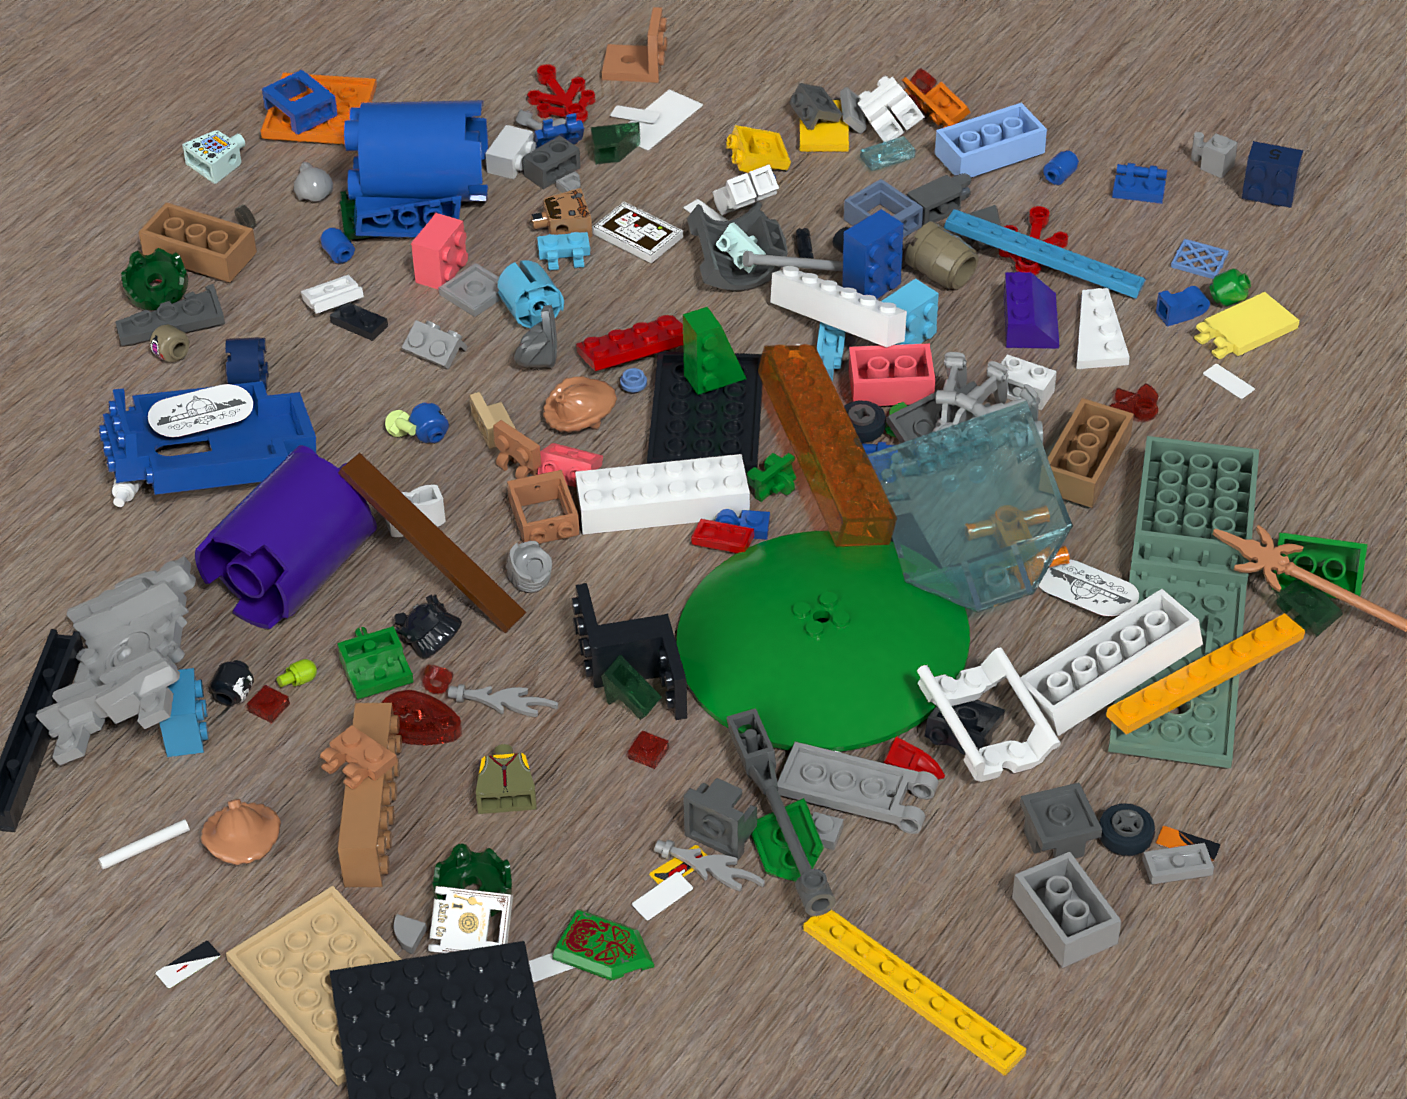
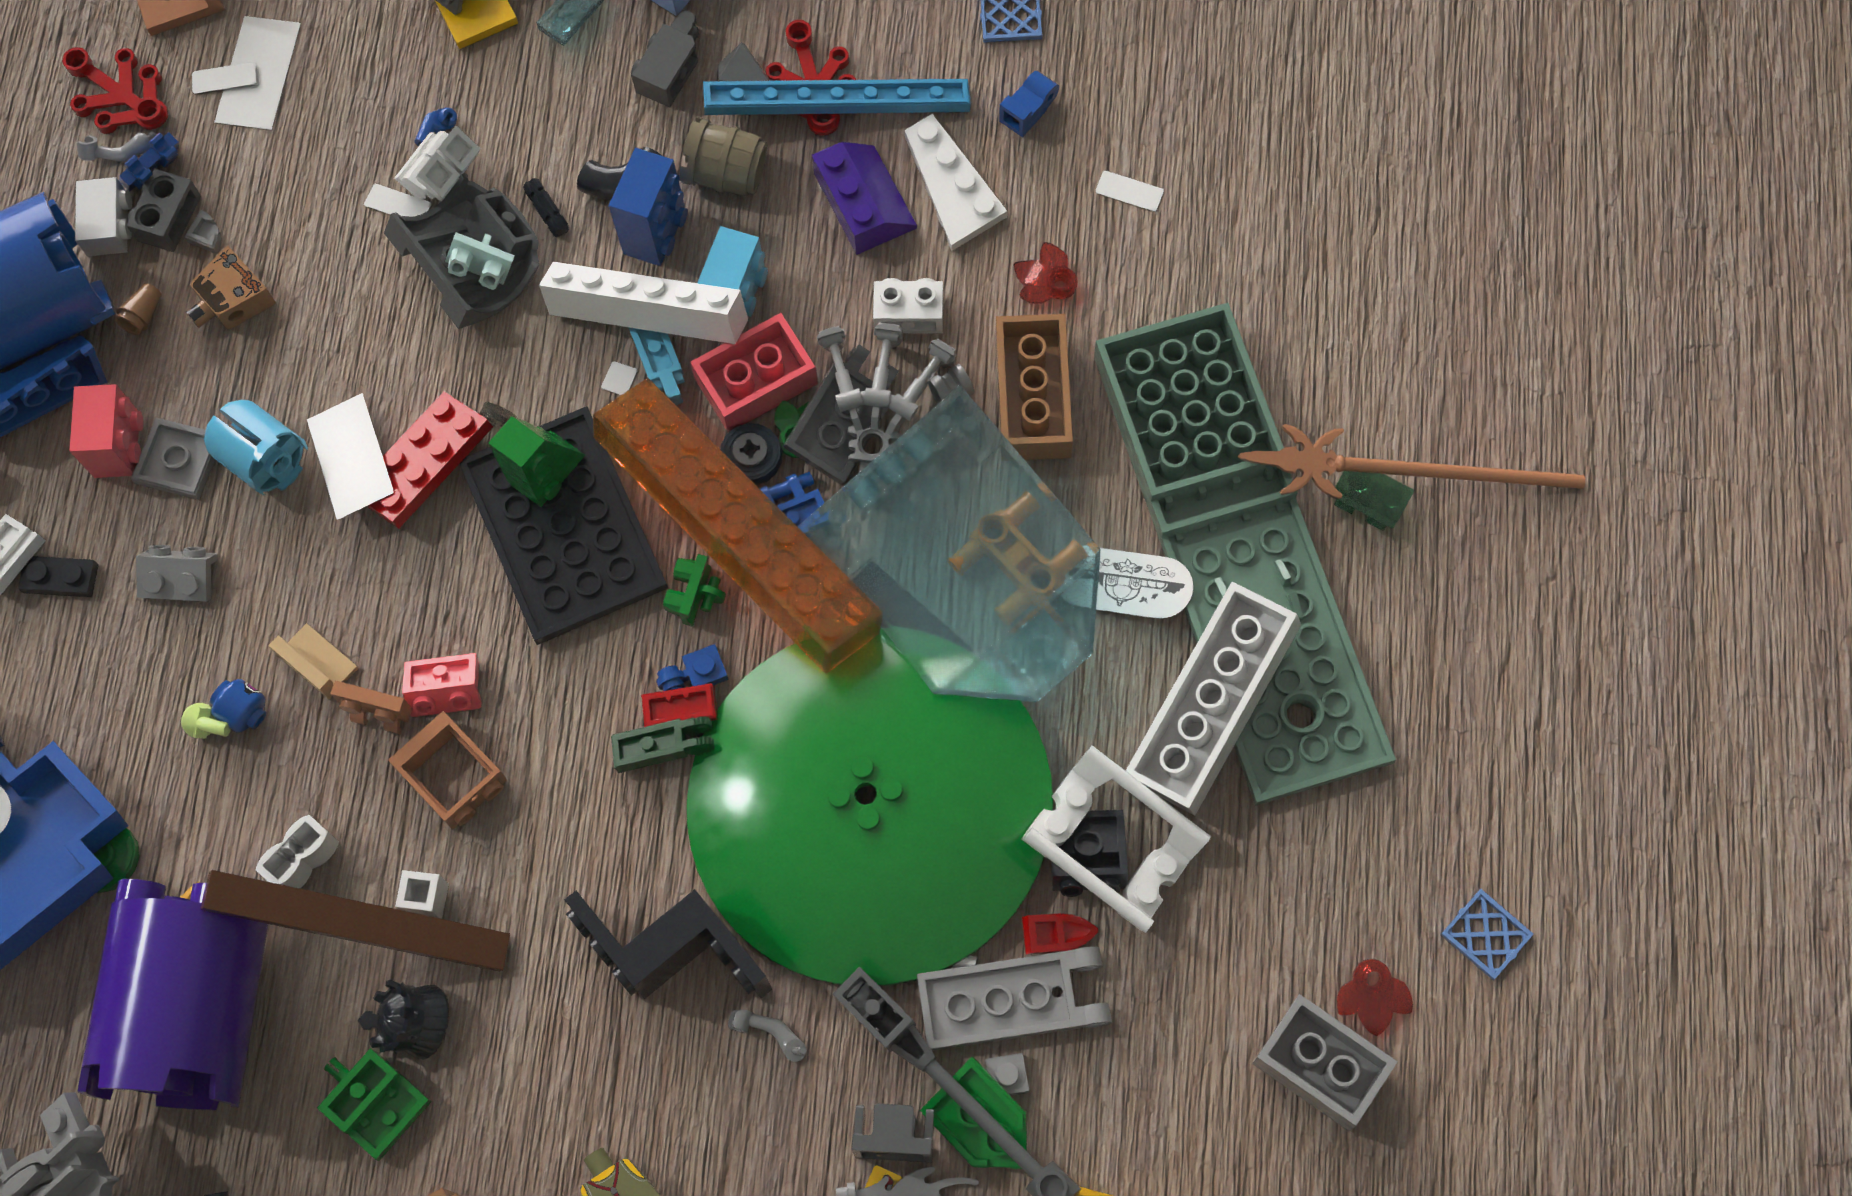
camera: 25 degrees left, 25 degrees up
lime cylinder [277,659,317,687] -> none
clear red piece [381,690,462,745] -> none
clear red tile [423,664,454,694] -> none
light grey piece [448,684,558,717] -> none
light grey hair [506,541,552,592] -> none
dark grey hair [514,304,557,369] -> none
medium azure plate [537,232,590,270] -> none
nougat piece [543,376,617,432] -> none
white brick [575,454,750,535] -> none
clear green slope [591,122,640,165] -> none
tile [592,202,683,263] -> none
clear green slope [601,655,662,720] -> none
medium blue plate [620,368,647,393] -> none
clear red plate [628,730,669,769] -> none
yellow plate [726,125,791,173] -> none
light grey bar [742,251,843,272] -> none
sand blue window [844,179,923,238] -> none
dark grey panel [1020,783,1102,858] -> none
black wheel [1099,803,1155,856] -> none
light orange plate [1106,613,1305,735] -> none
light grey plate [1143,843,1214,885] -> none
sticker [1156,826,1220,862] -> none
light yellow tile [1194,292,1300,359] -> none
green head [1210,268,1251,307] -> none
green slope [1271,532,1368,599] -> none
none -> medium nougat cone [115,283,162,335]
none -> white sticker [307,393,394,520]
none -> white brick [395,870,449,919]
none -> dark green hinge [611,716,715,773]
none -> light grey piece [728,1010,807,1062]
none -> clear red plate [1337,959,1413,1036]
none -> medium blue window [1440,889,1534,980]

